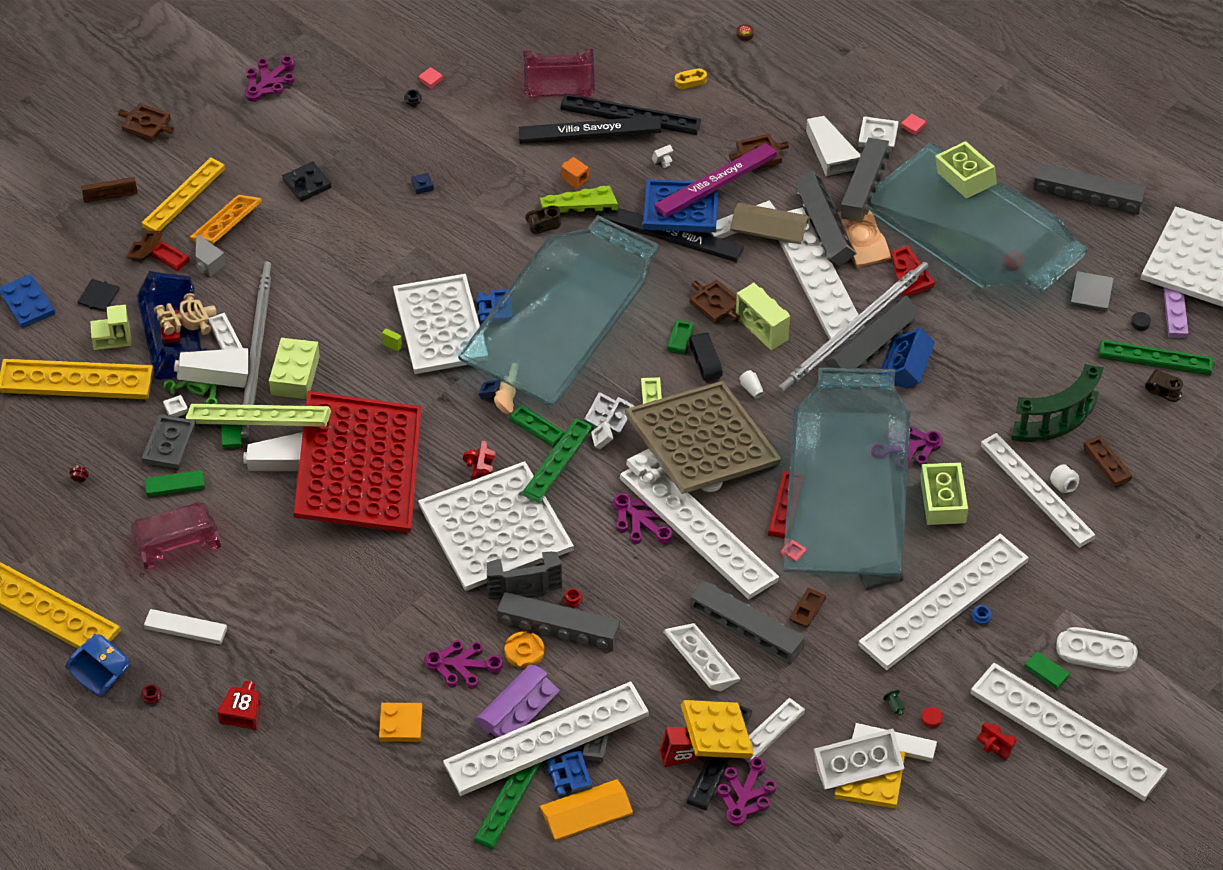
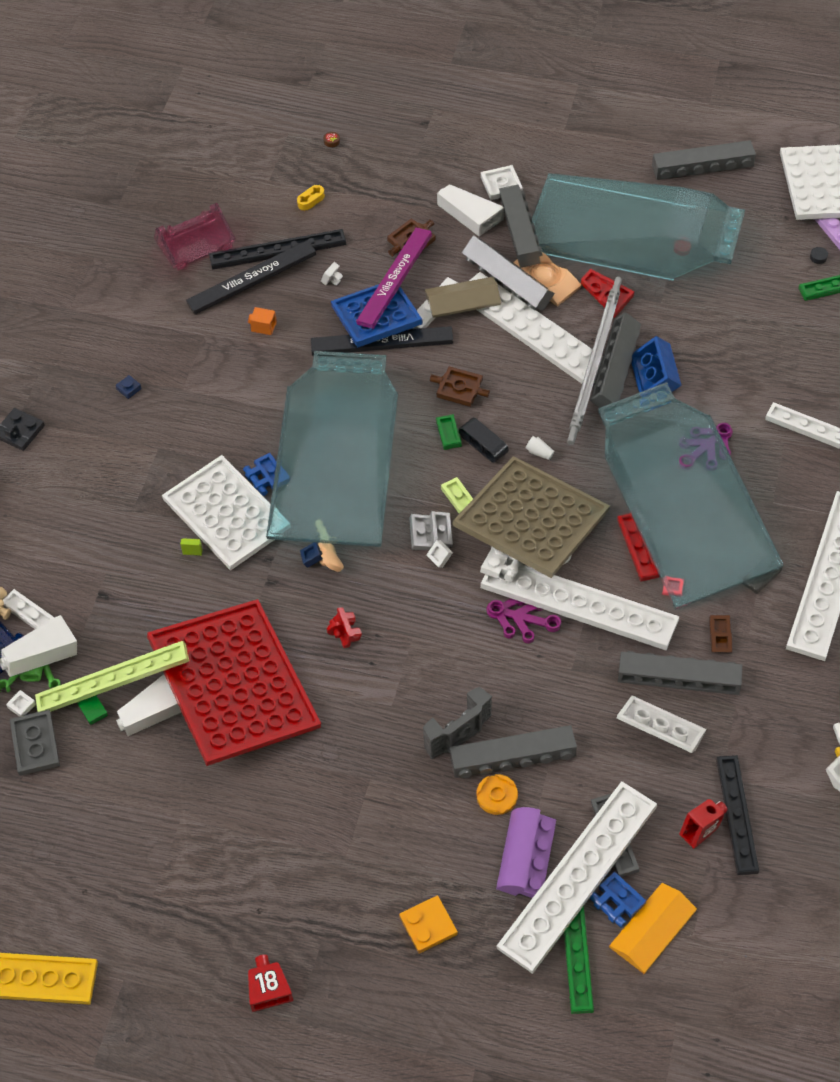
camera: 25 degrees left, 5 degrees up
blue piece [65,634,131,698] -> none
clear pink windscreen [131,502,221,569] -> none
dark red plate [141,684,162,704] -> none
white tile [144,609,227,645] -> none
green tile [145,470,205,497] -> none
light grey axle [241,261,271,438] -> none
yellowish green brick [269,338,320,399] -> none
black plate [404,89,422,105] -> none
coral tile [418,67,443,89] -> none
white plate [418,461,574,591] -> none
magenta plant [424,640,503,689] -> none
green tile [509,405,565,448] -> none
green tile [522,418,593,503] -> none
dark brown piece [525,205,561,234] -> none
lime wing [540,186,618,212] -> none
red plate [563,588,583,607] -> none
yellow plate [681,700,754,758] -> none
magenta plant [718,757,777,826] -> none
yellowish green brick [736,283,790,351] -> none
white tile [743,698,805,762] -> none
coral tile [901,114,926,135] -> none
yellowish green brick [920,463,968,525] -> none
yellowish green brick [935,141,997,198] -> none
dark green fence [1011,364,1104,442] -> none
light grey slope [1071,271,1114,311] -> none

